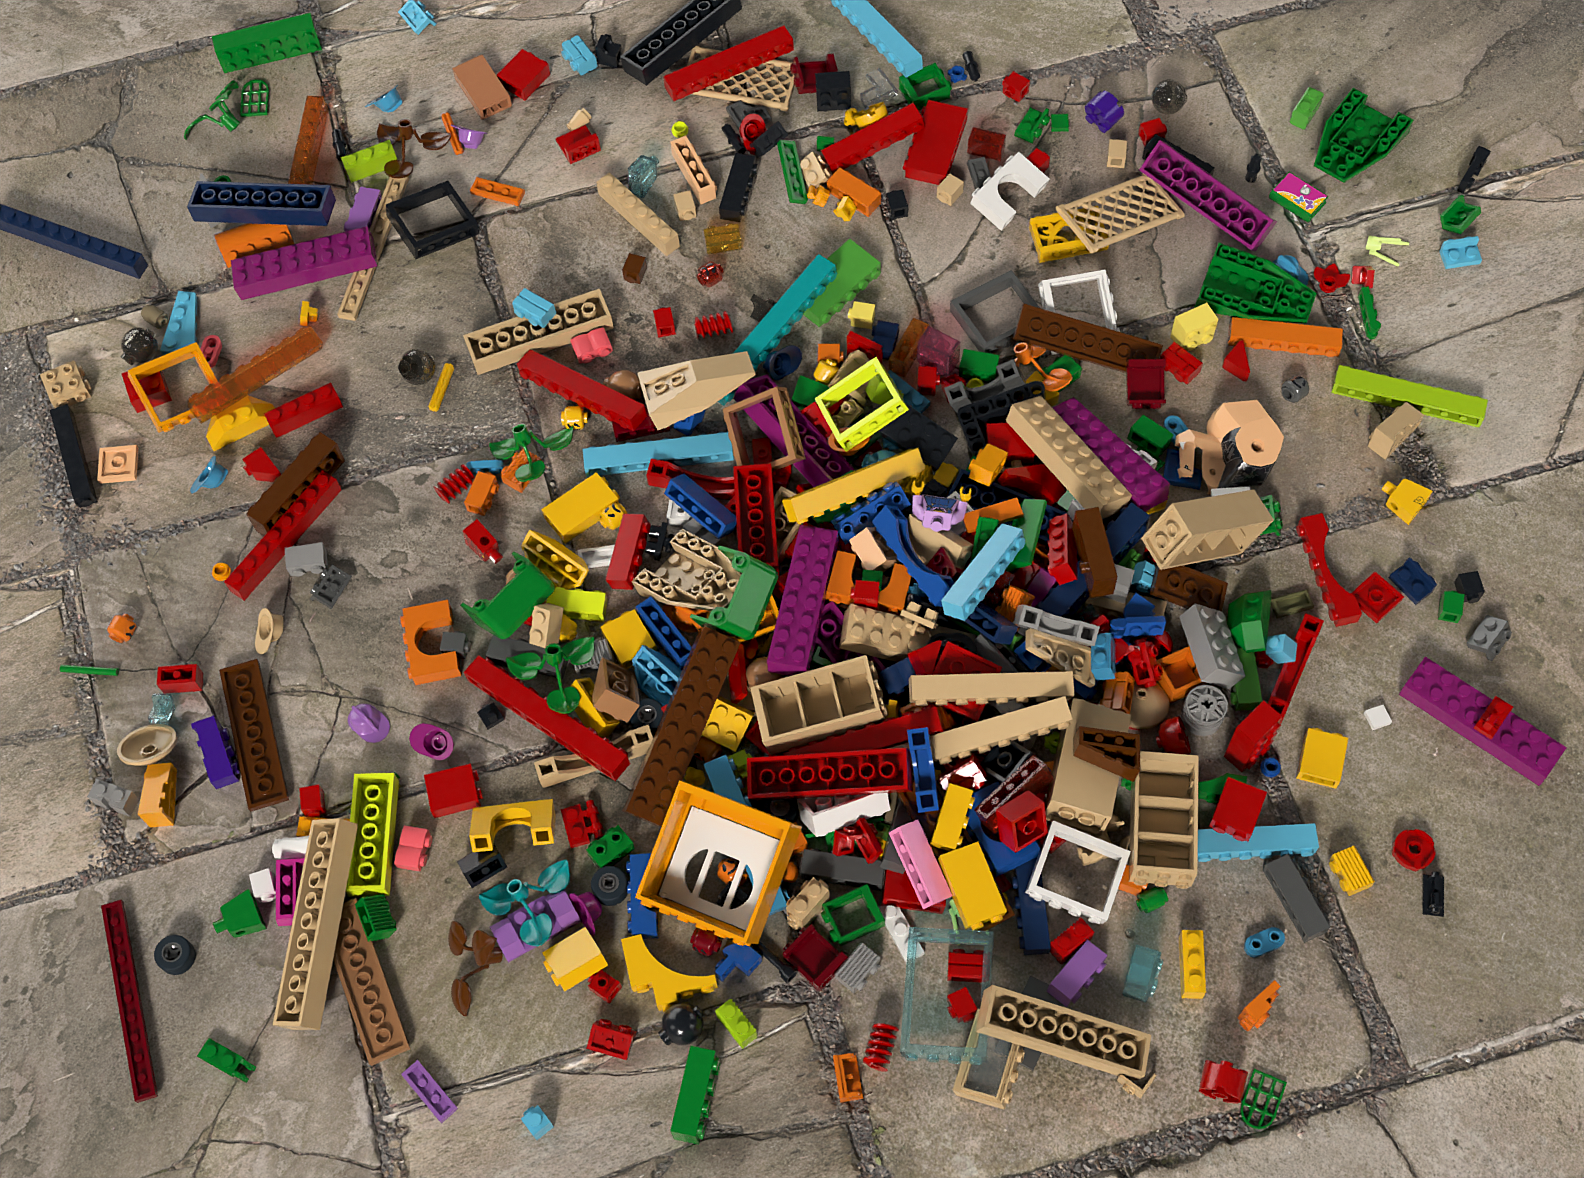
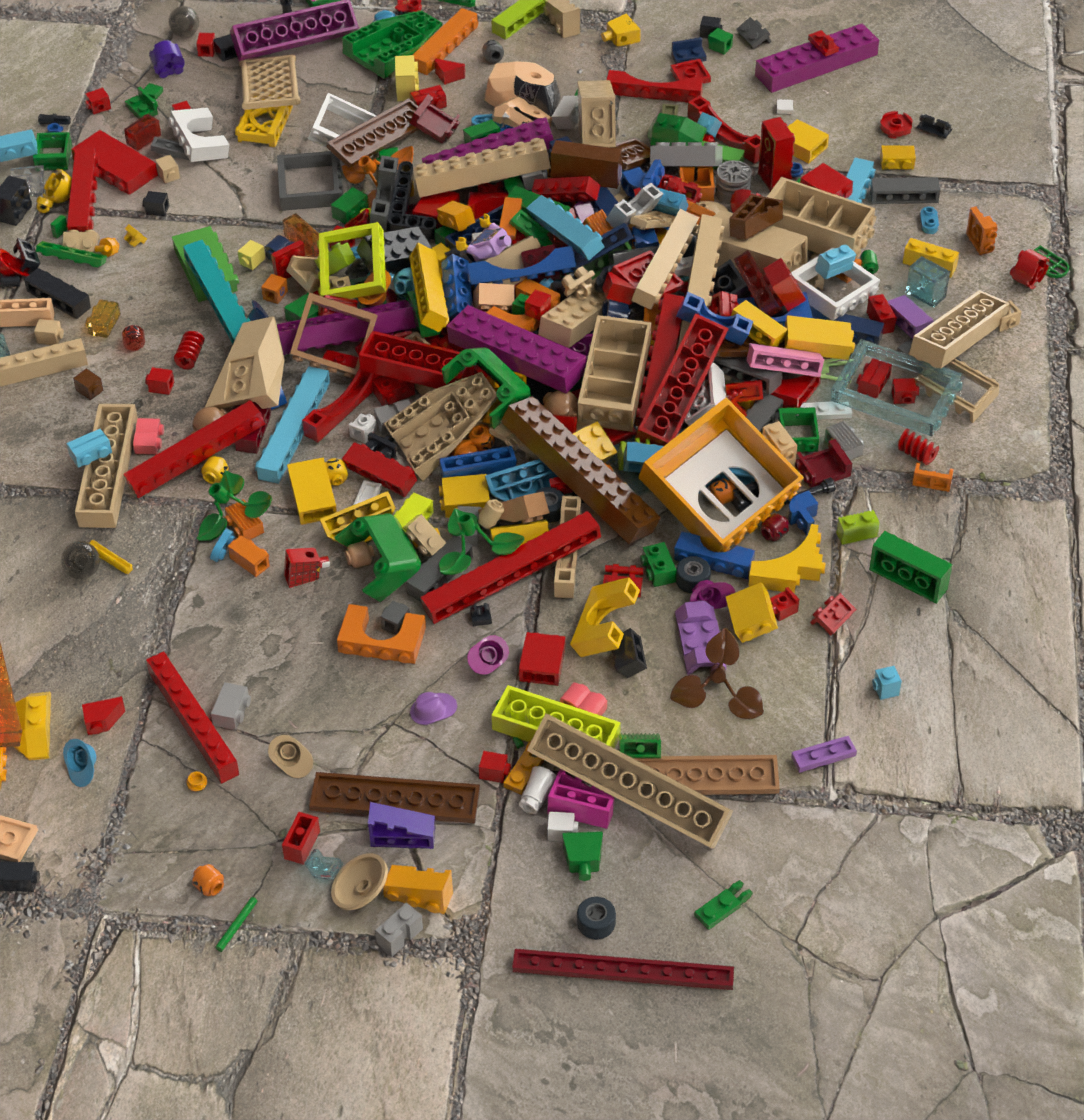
camera: 70 degrees left, 15 degrees down
reddish brown brick [246,432,345,536] -> none
red brick [264,382,343,438] -> none
dark grey bracket [309,564,352,609] -> none
red piece [433,464,475,504] -> none
teal plant [479,859,570,947] -> none
black brick [658,1002,704,1046] -> none
blue brick [664,474,737,539] -> none
clear smoke brick [750,294,777,322] -> none
yellow head [813,359,839,386] -> none
orange brick [827,167,881,217] -> none
clear pink brick [917,326,961,376] -> none
tan brick [1107,139,1127,168] -> none
none -> tan brick [478,500,504,529]
none -> medium azure brick [815,245,856,279]

